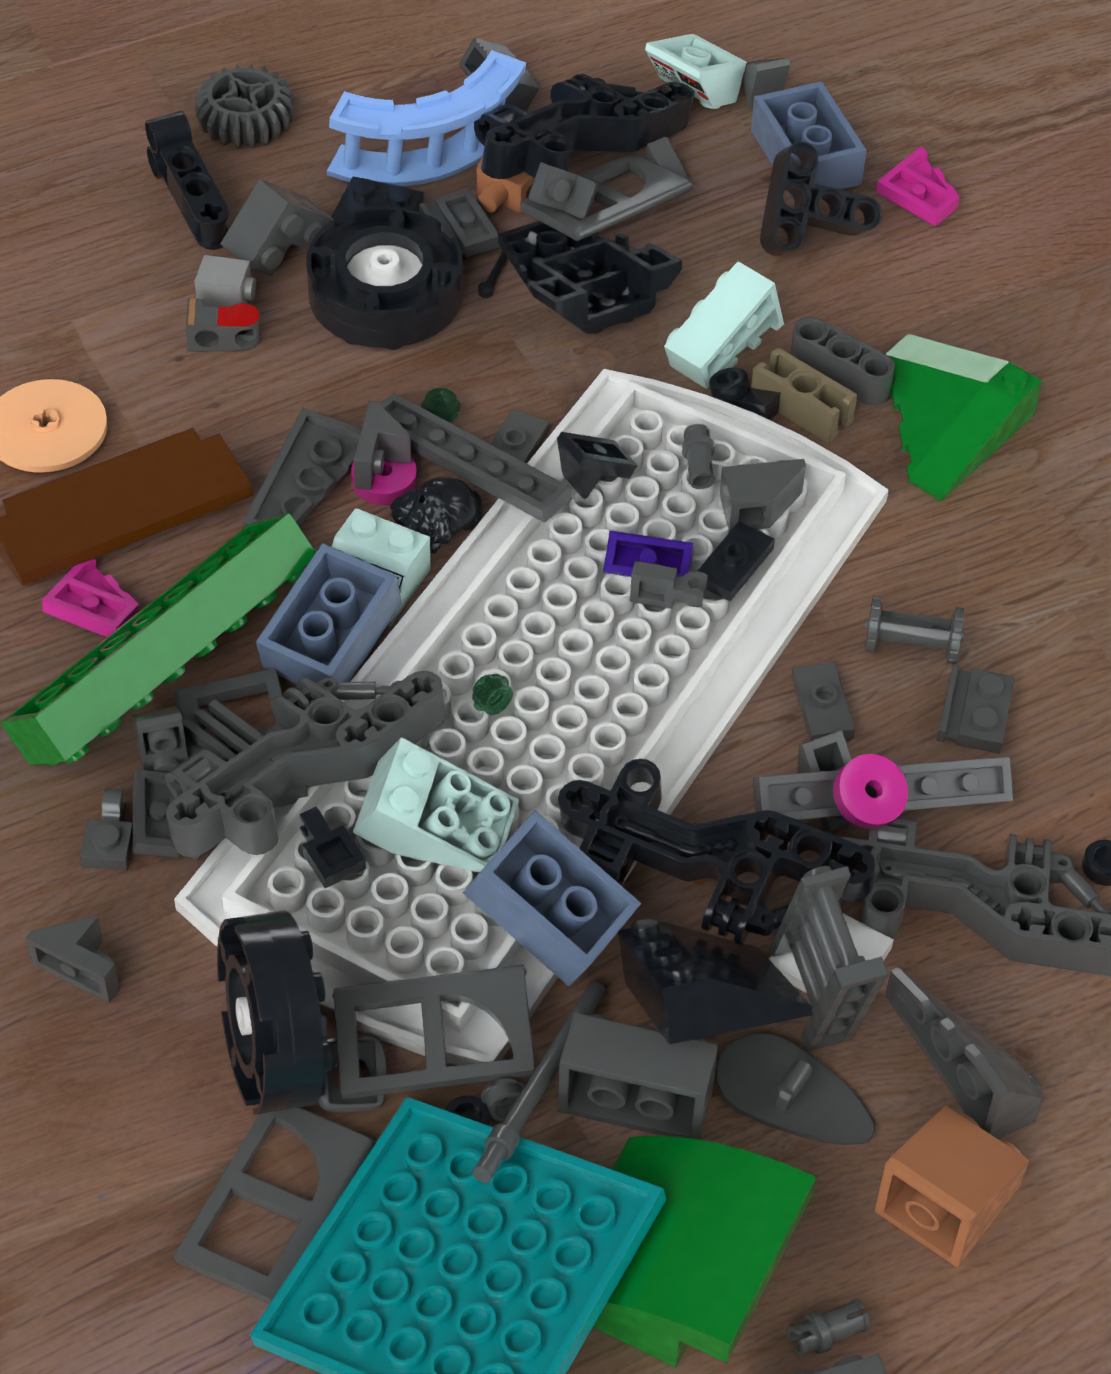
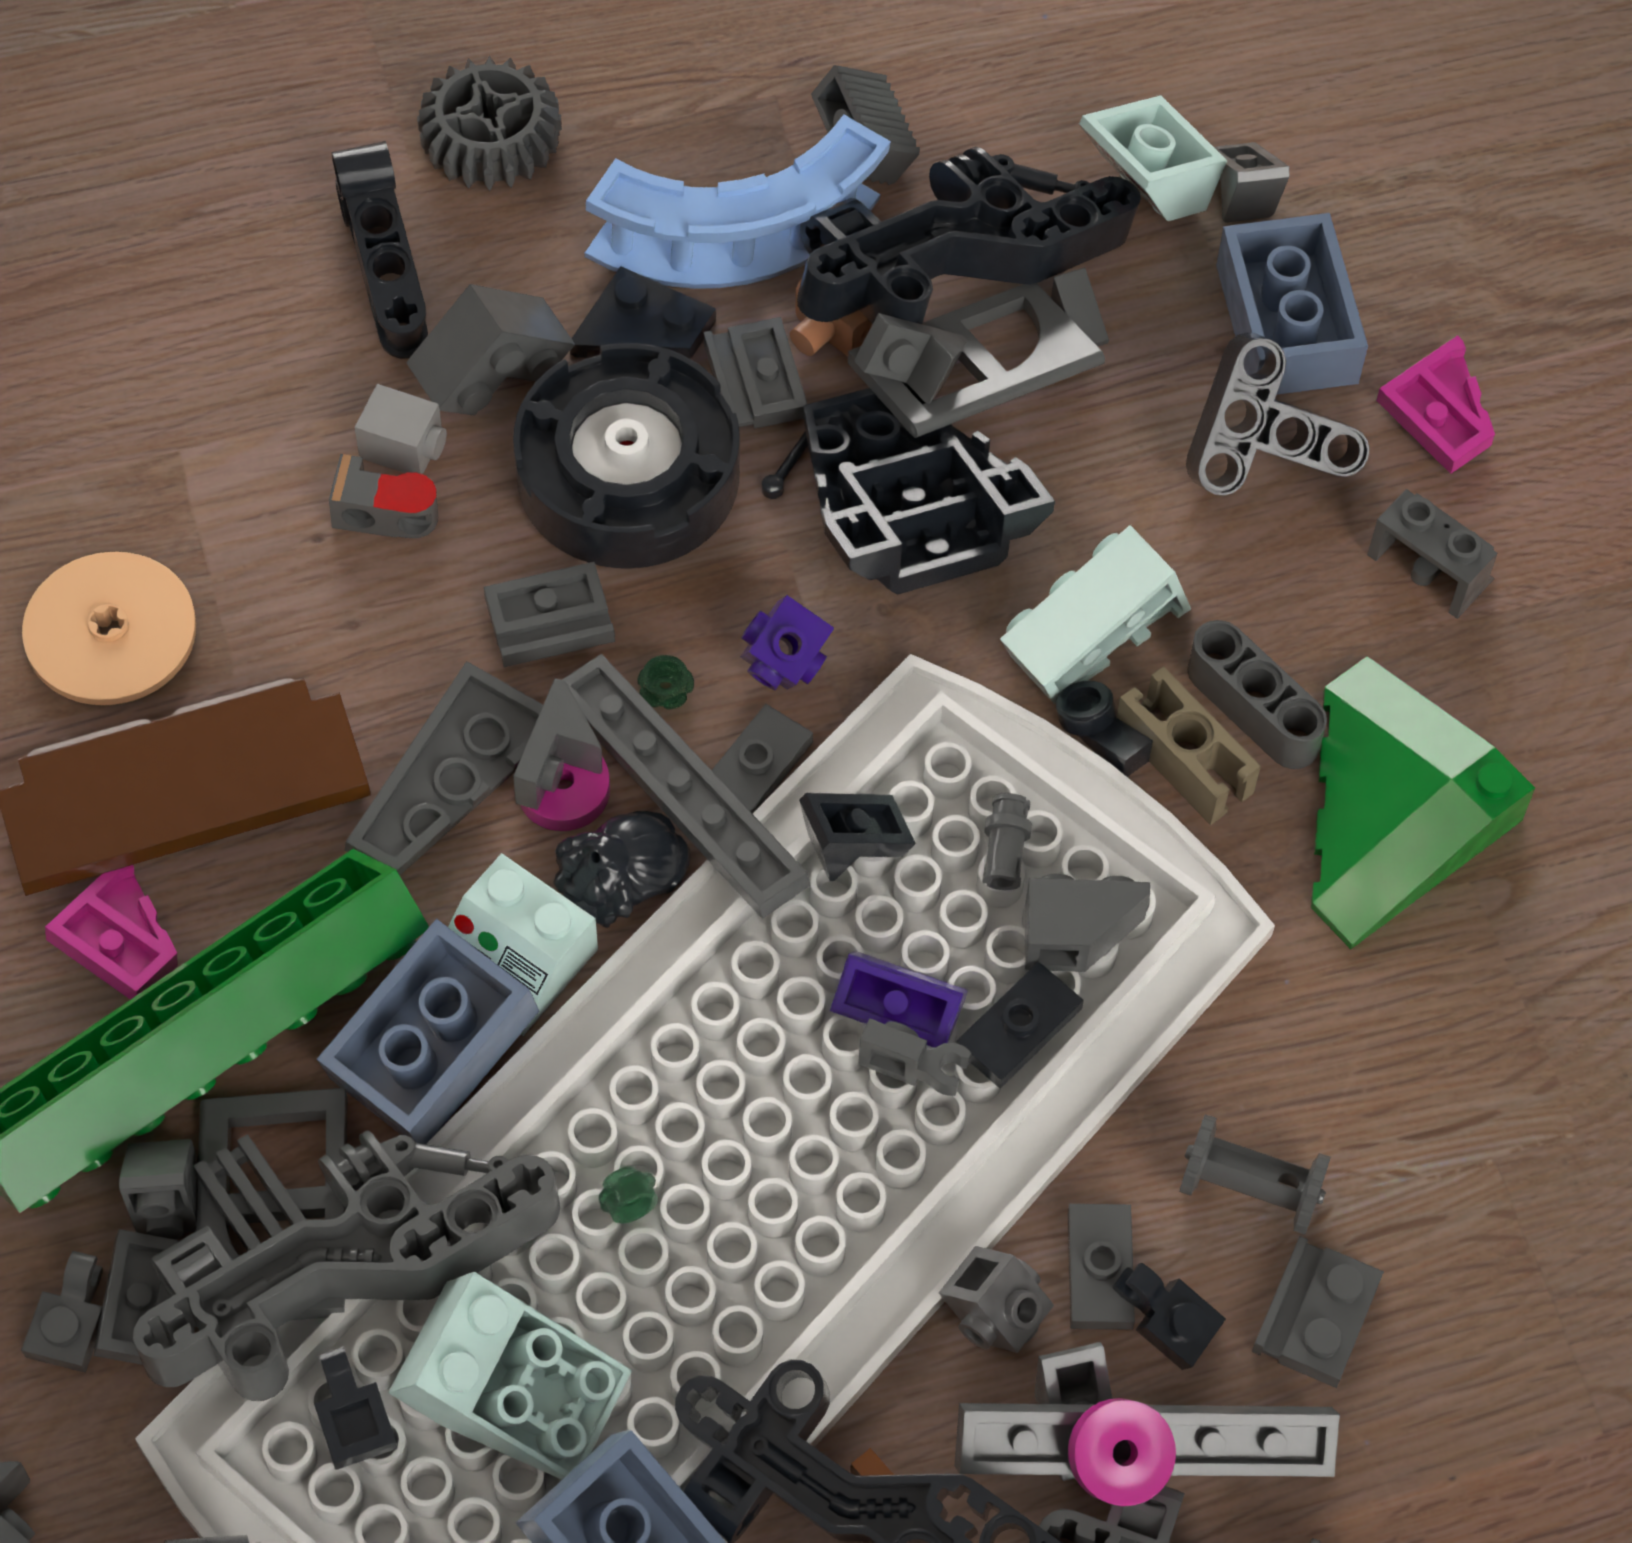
camera: 10 degrees right, 10 degrees up
none -> dark grey plate [483,562,615,667]
none -> dark purple brick [740,595,834,690]
none -> flat silver brick [939,1246,1054,1353]
none -> black plate [1113,1263,1226,1370]
none -> dark grey window [1367,489,1498,619]

